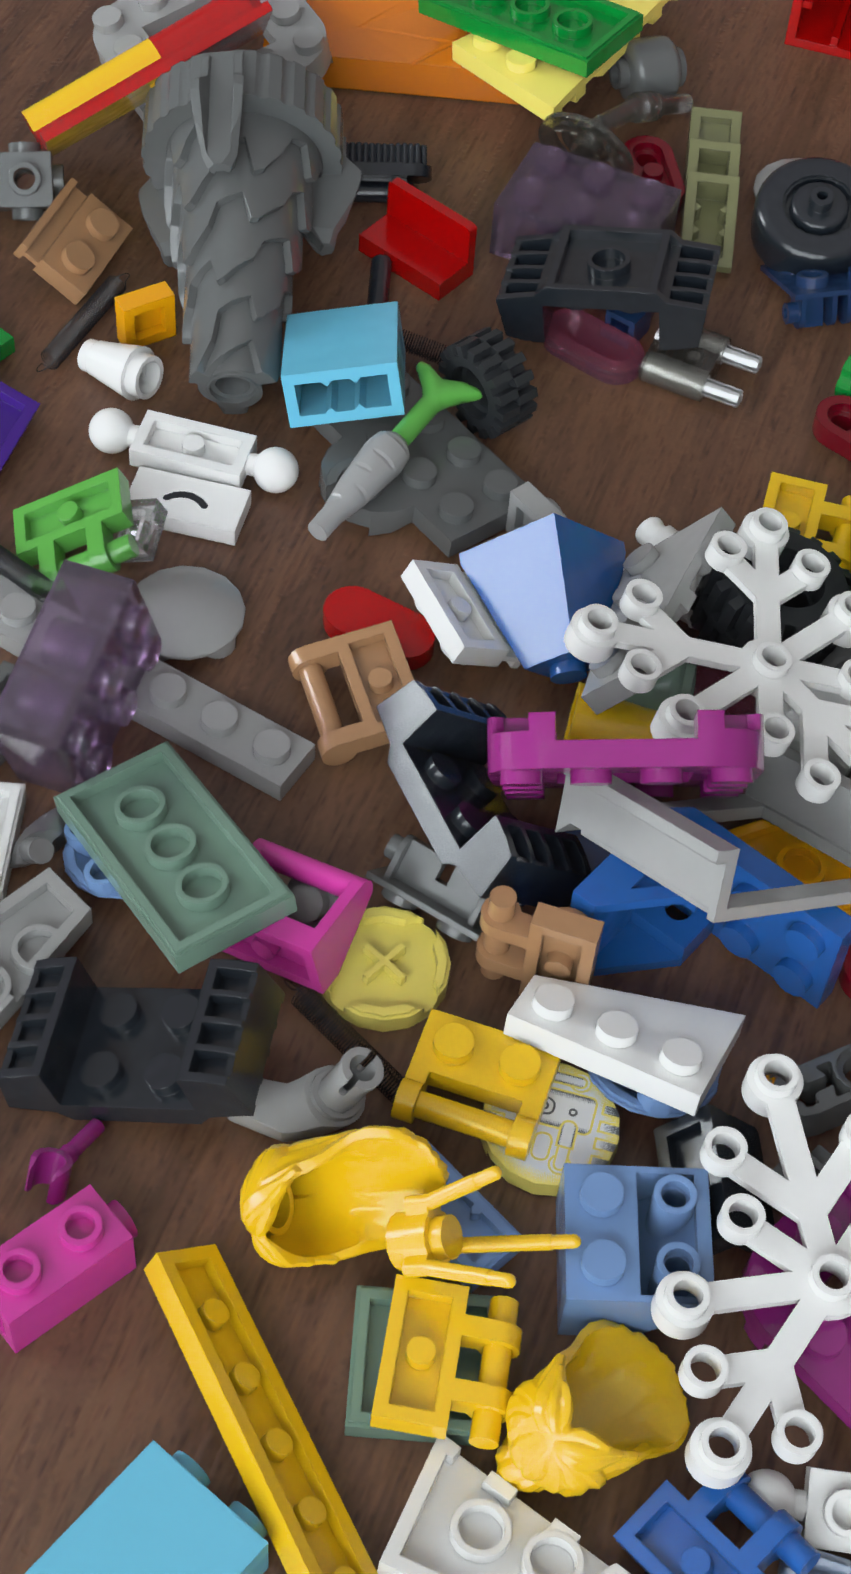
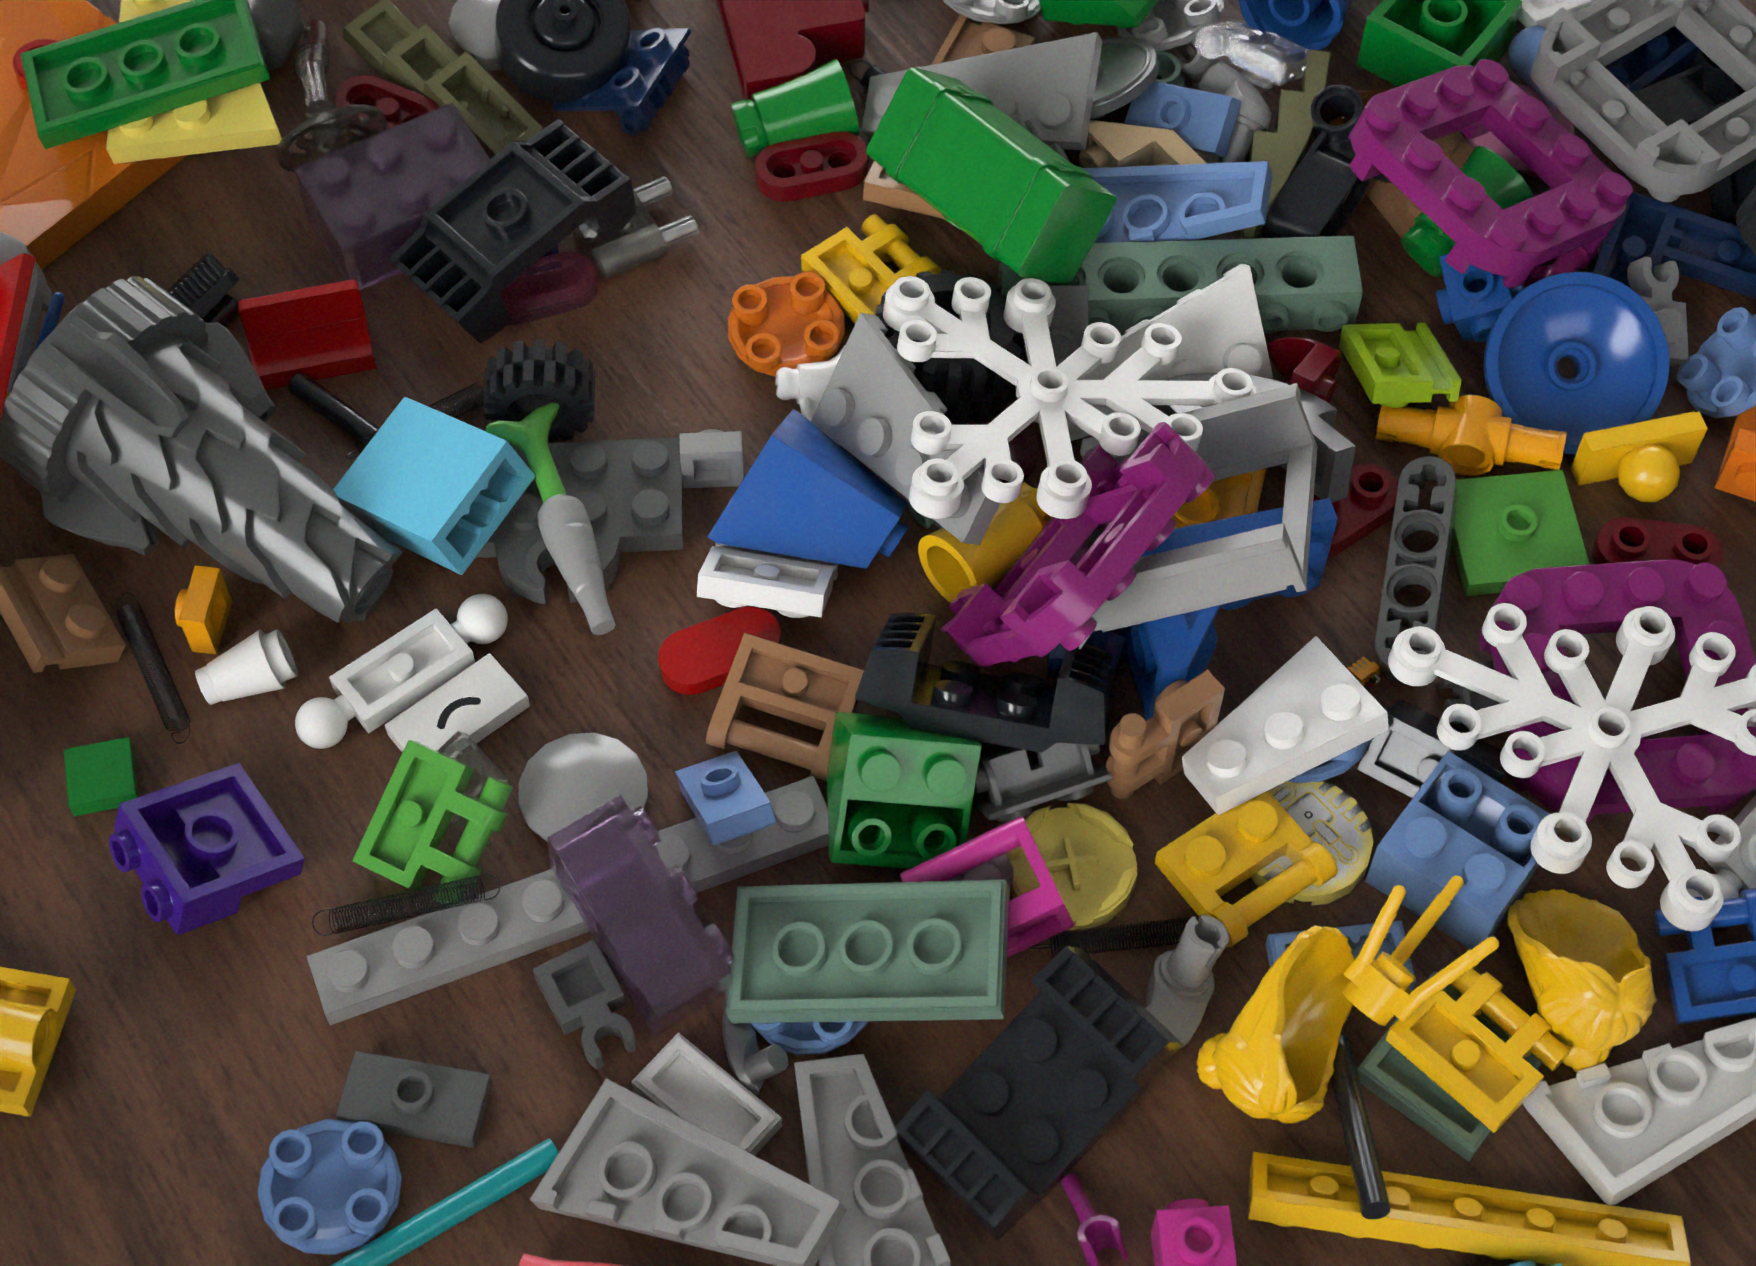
camera: 50 degrees left, 5 degrees up
none -> medium blue plate [675,751,776,845]
none -> orange dish [728,272,845,377]
none -> green slope [827,712,981,869]
none -> black bar [1331,1035,1391,1220]

